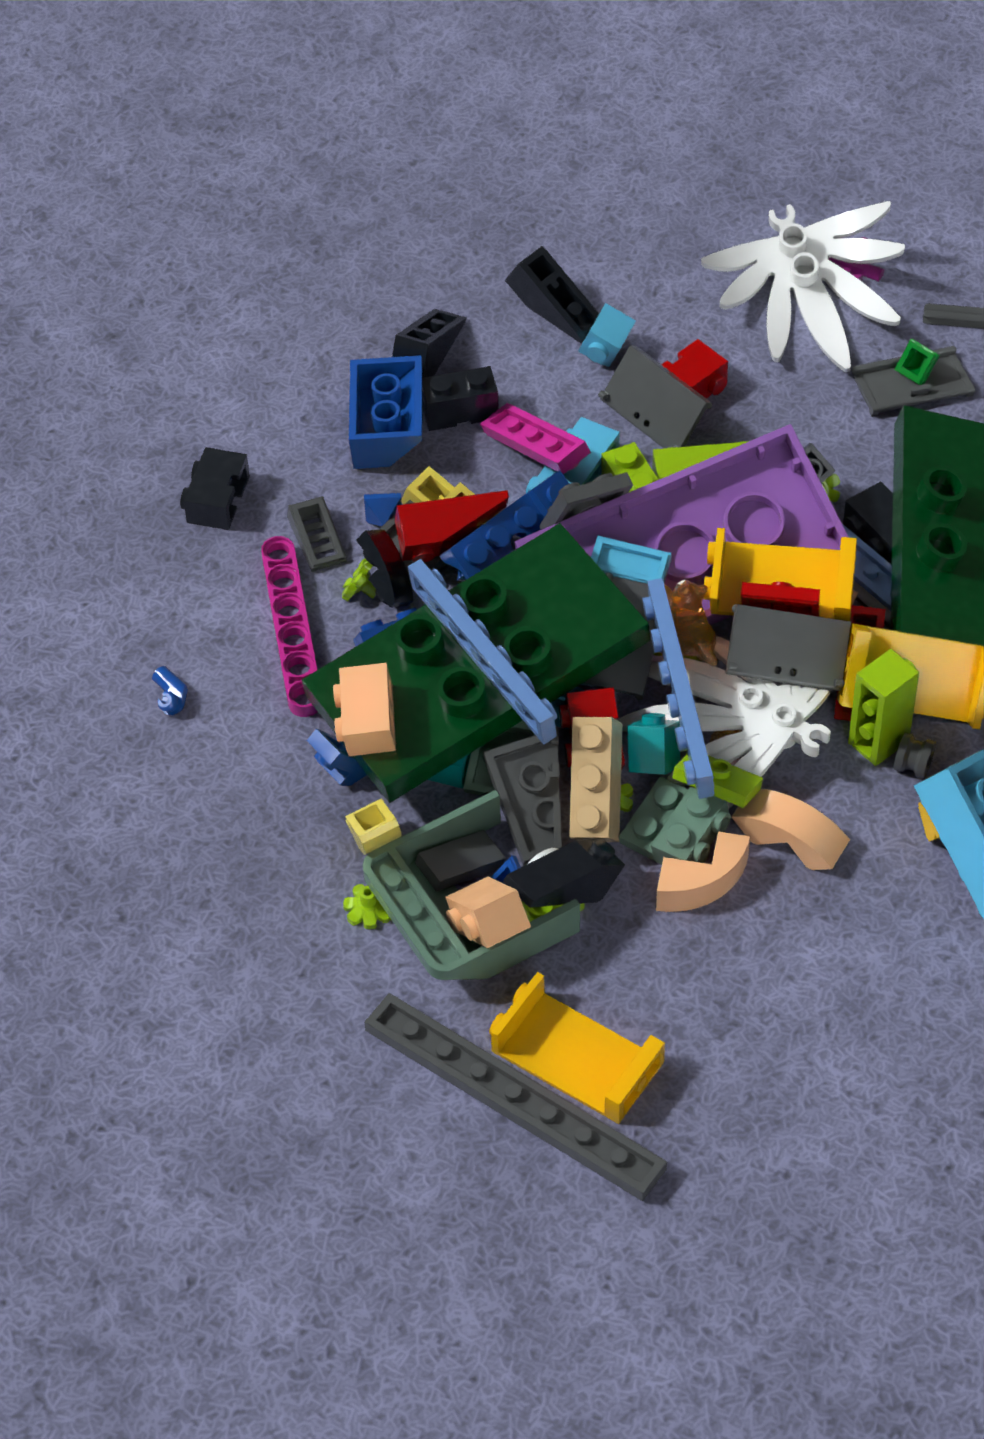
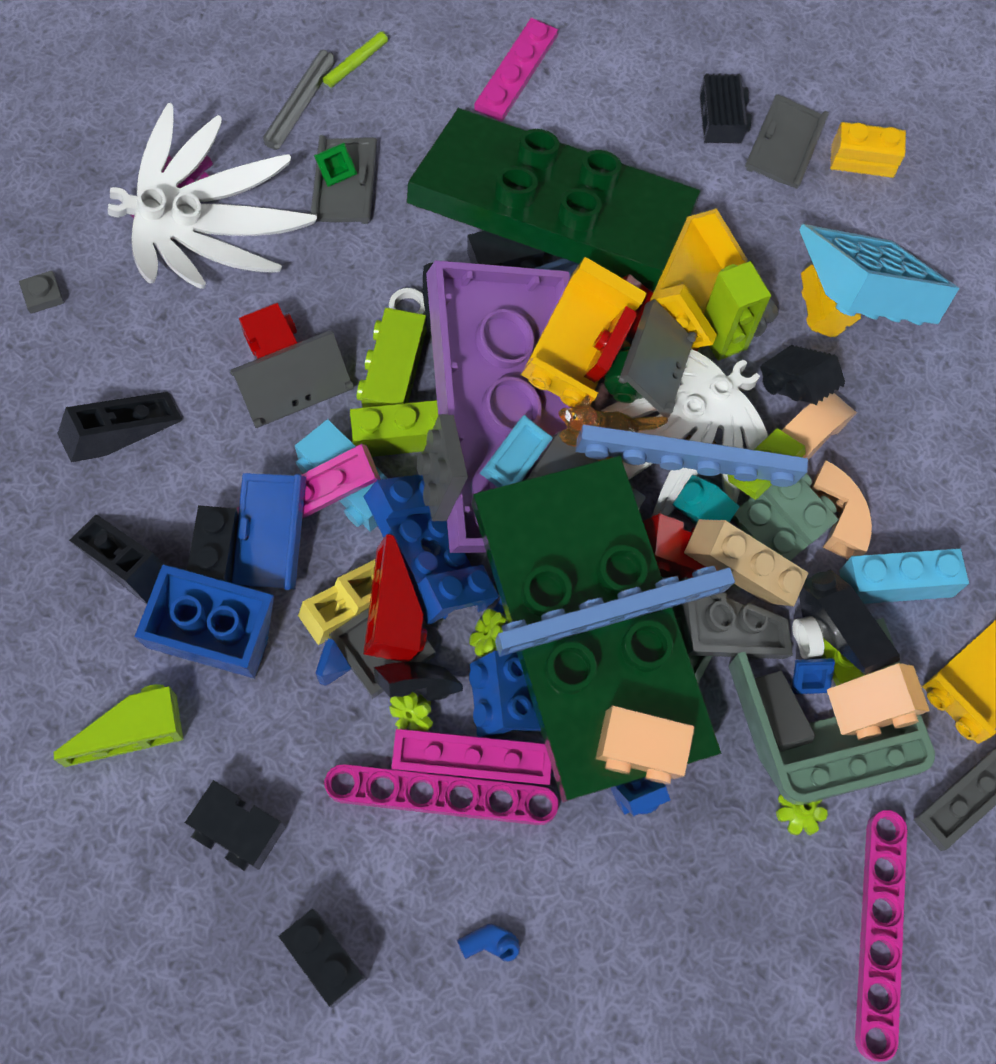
camera: 80 degrees left, 15 degrees up
dark grey slope [287,496,347,572] -> none
light yellow slope [345,799,402,855] -> none
medium azure brick [578,303,636,367] -> none
none -> dark grey plate [19,270,64,314]
none -> lime slope [53,684,184,767]
none -> blue door [231,473,306,590]
none -> black brick [278,908,367,1008]
none -> dark pink plate [391,728,551,785]
none -> black brick [760,344,845,405]
none -> medium azure brick [839,549,969,604]
none -> dark pink beam [855,810,907,1062]

